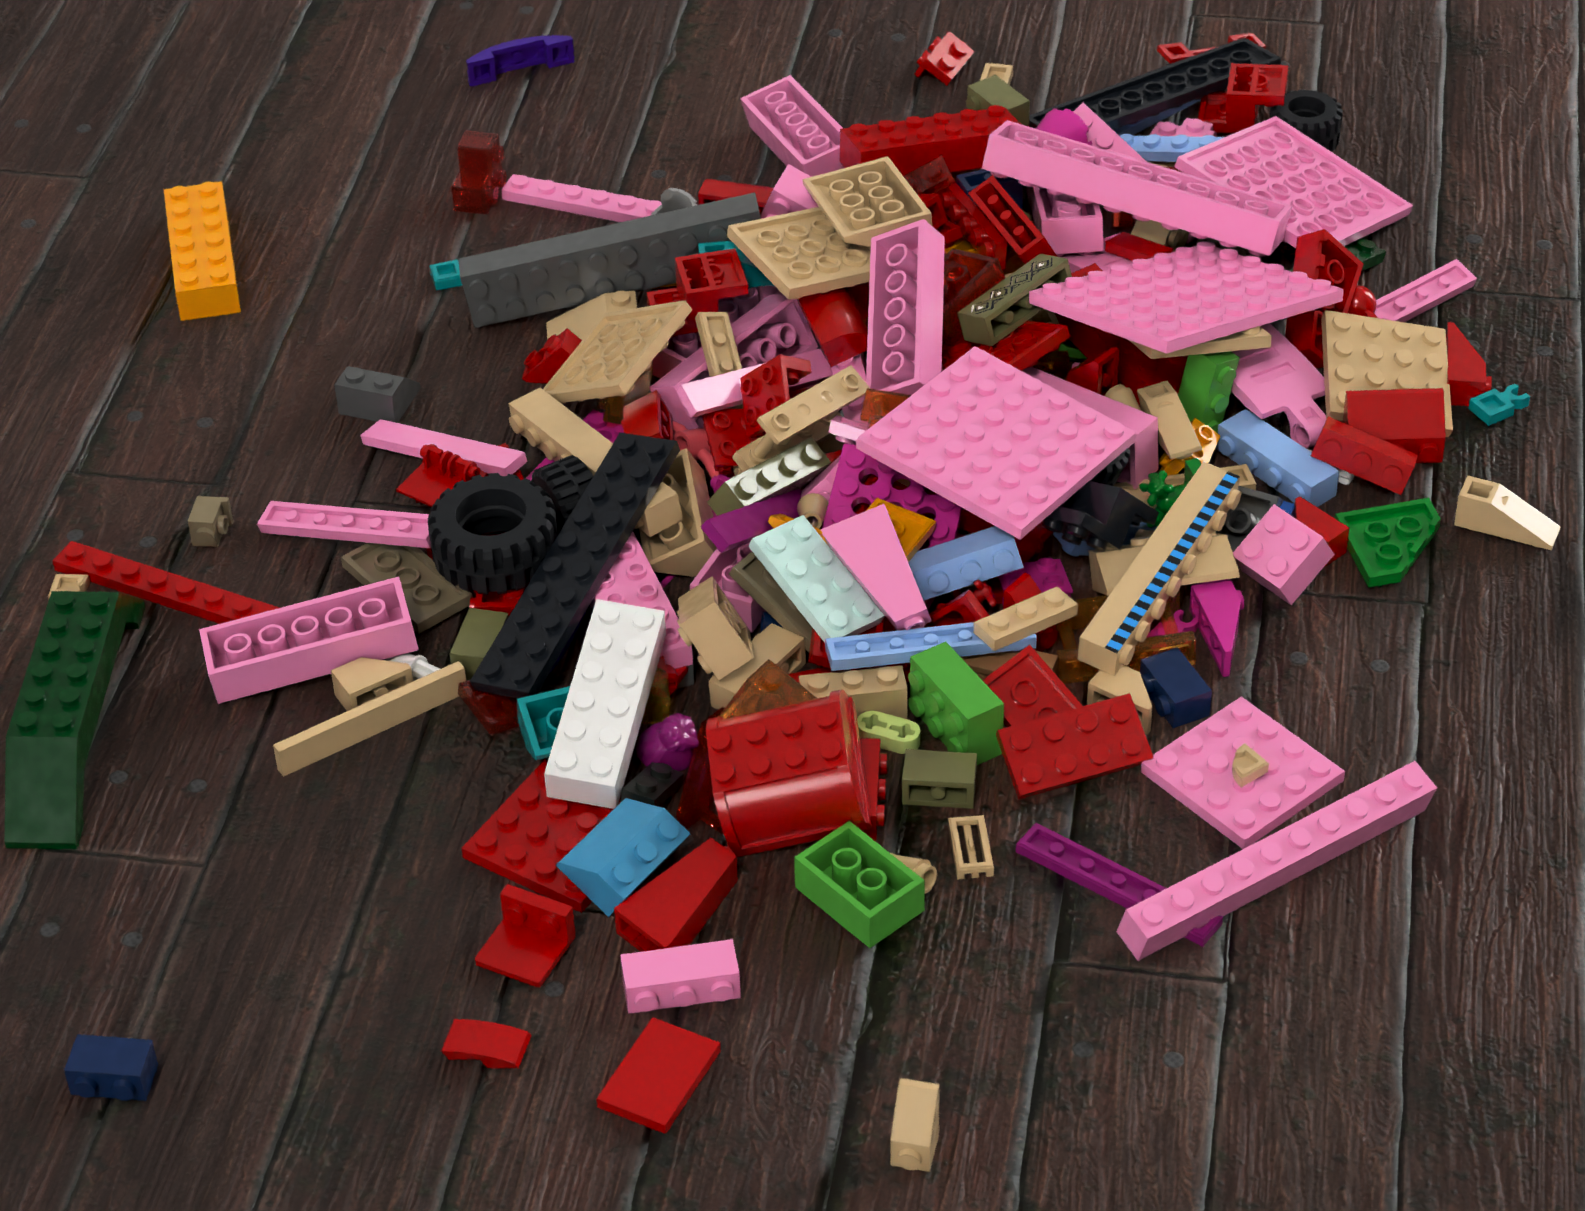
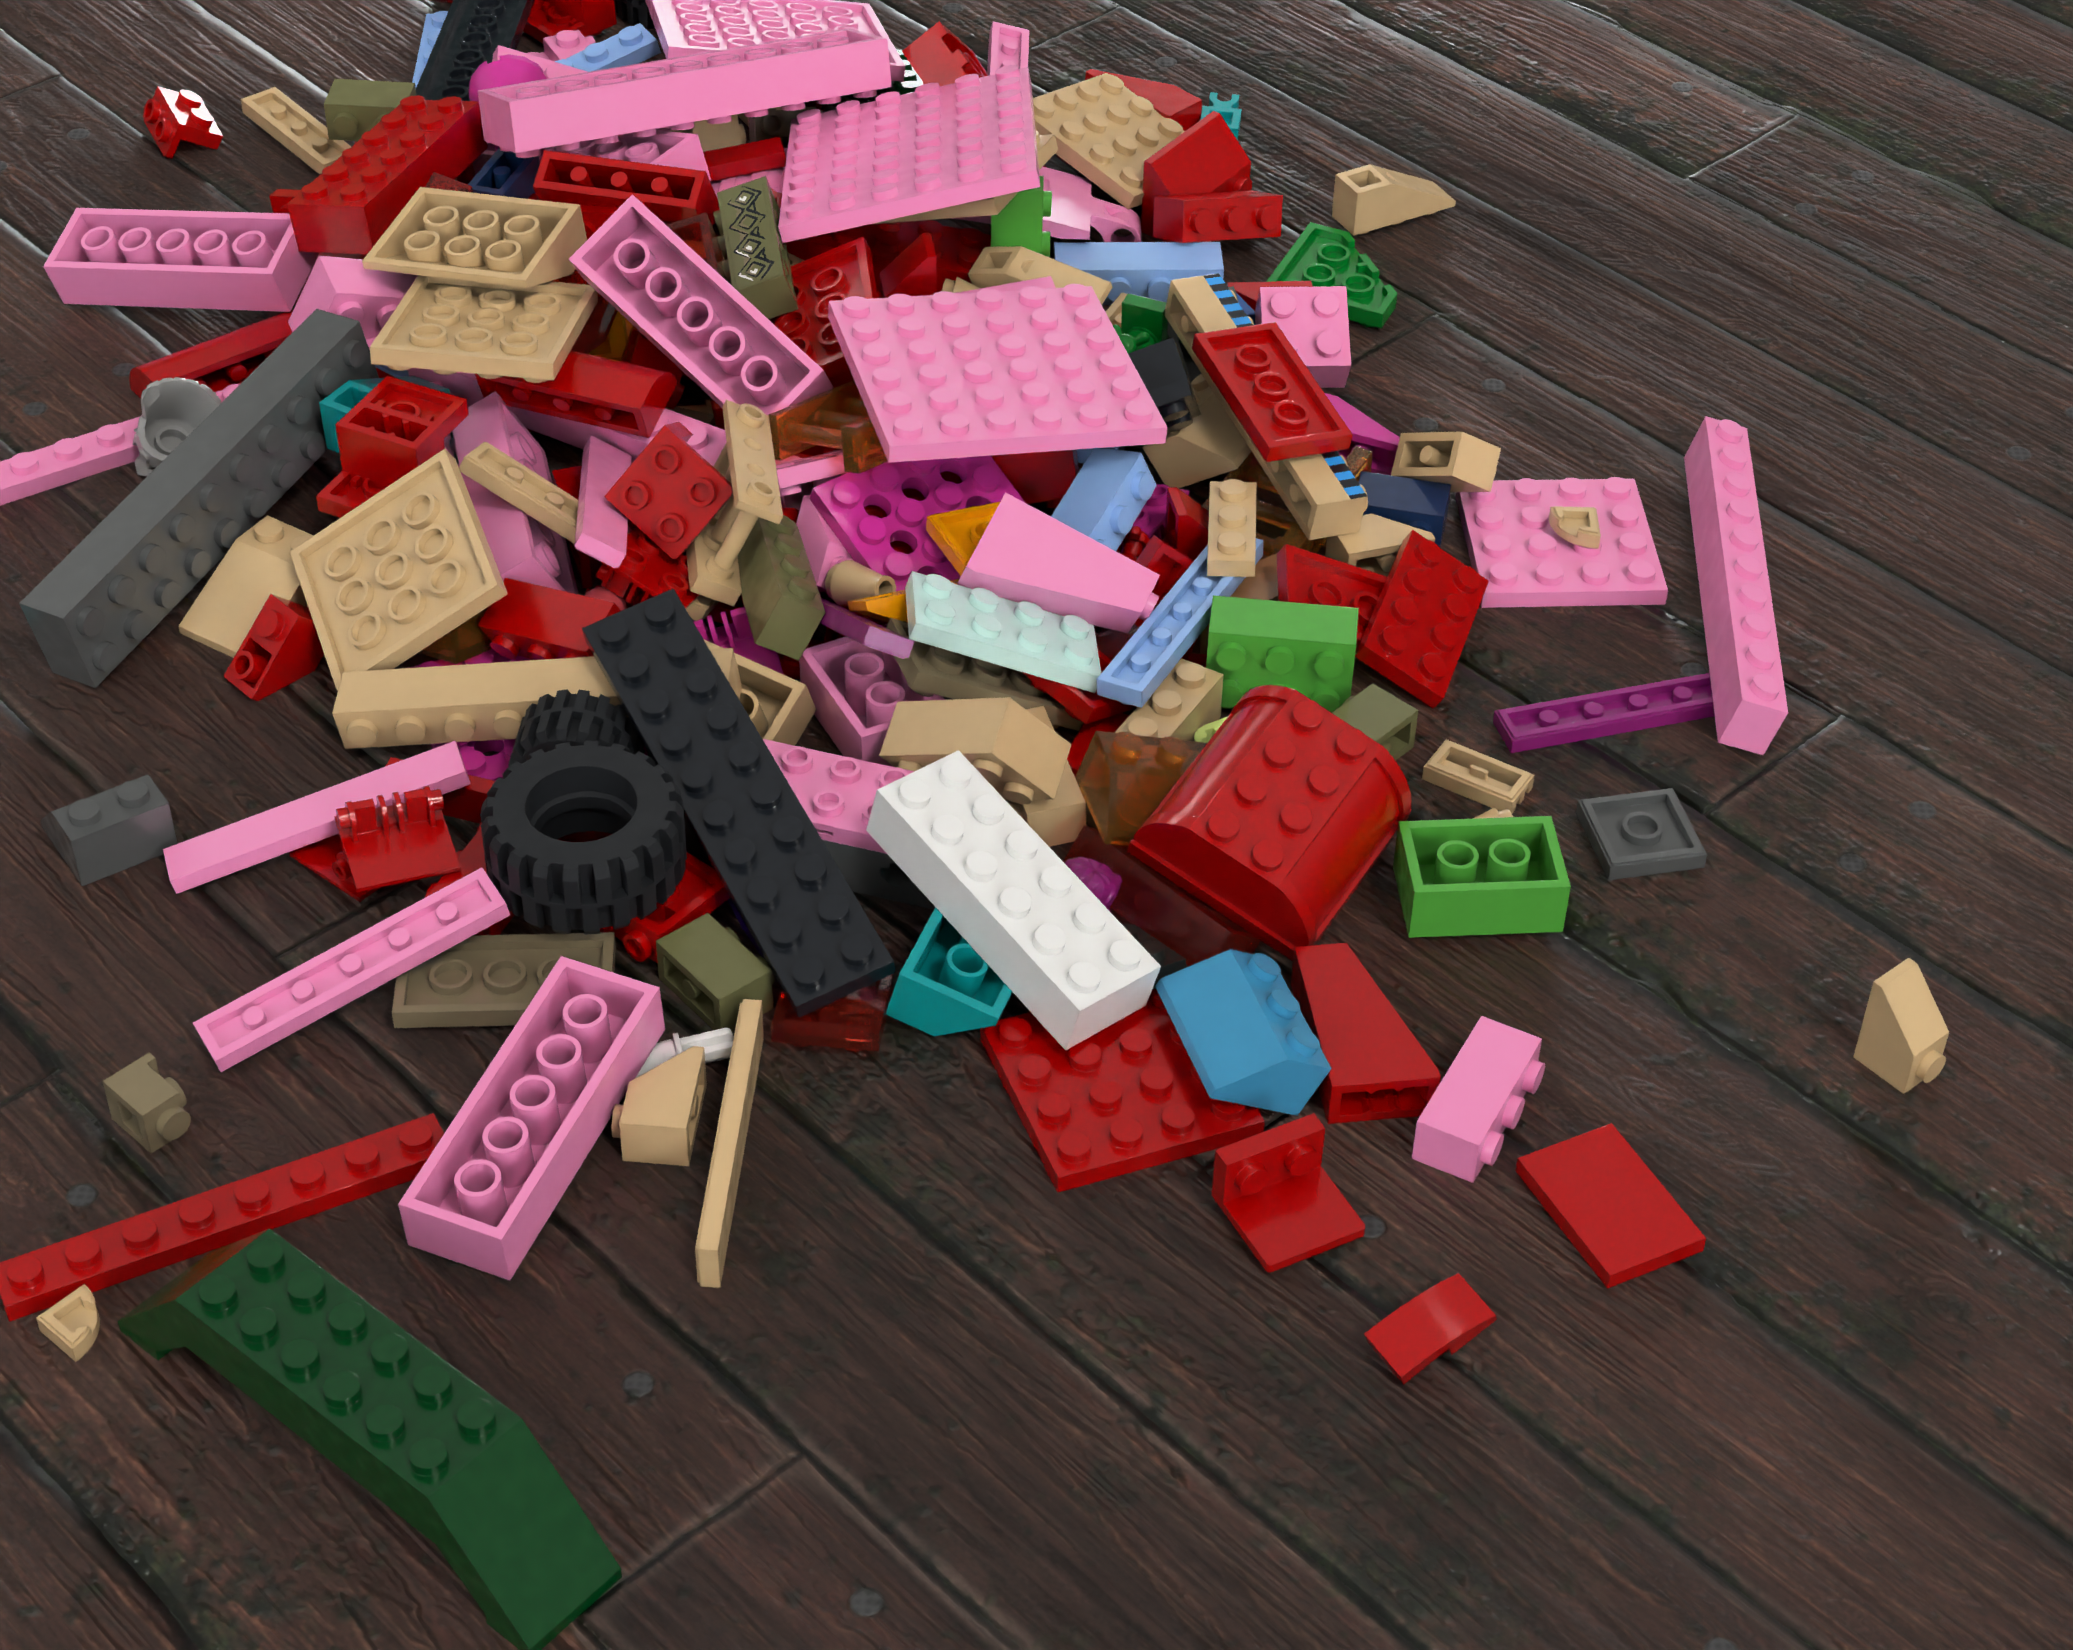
camera: 55 degrees left, 0 degrees up
none -> red plate [1192,322,1353,462]
none -> tan brick [1391,432,1501,492]
none -> dark grey tile [1576,788,1707,880]

